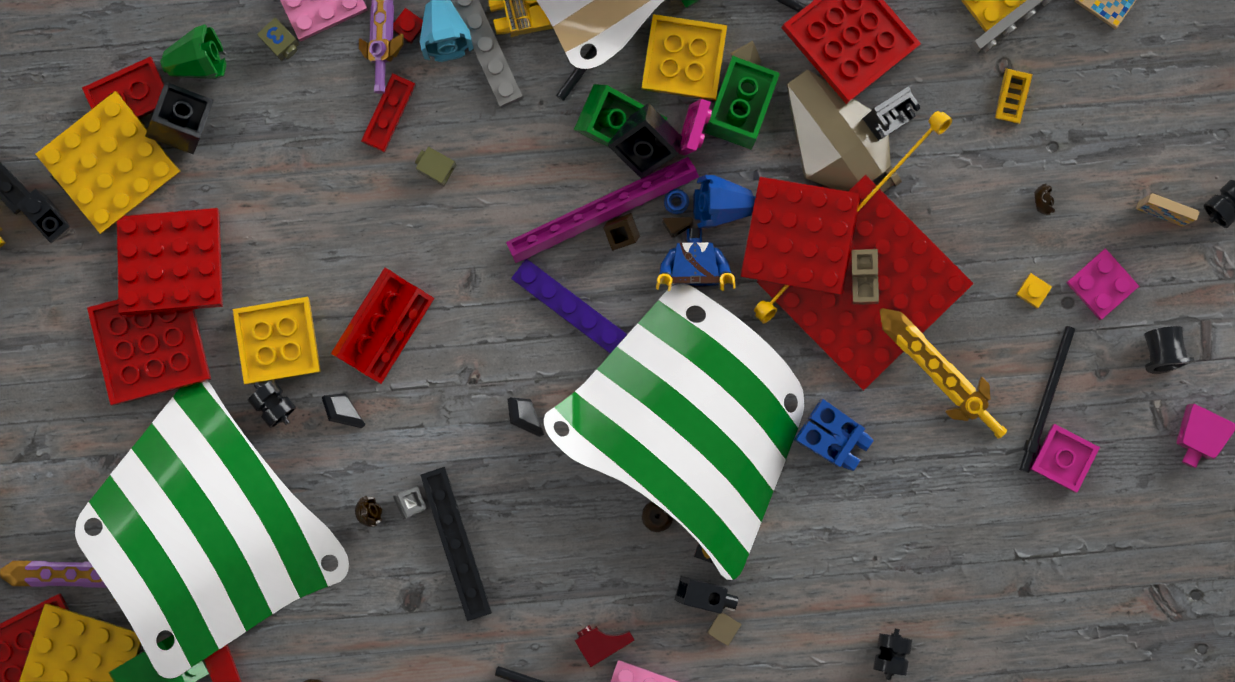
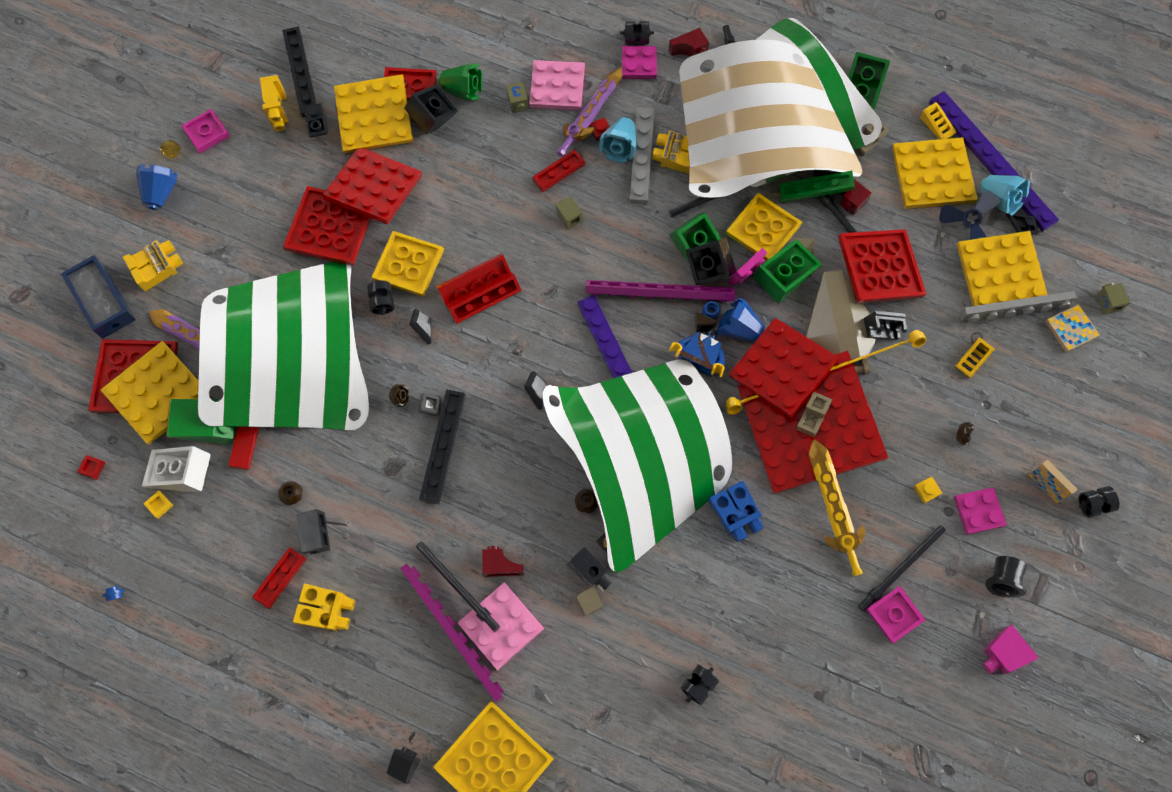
camera: 30 degrees right, 15 degrees down
dark brown brick [603,213,640,251] -> none

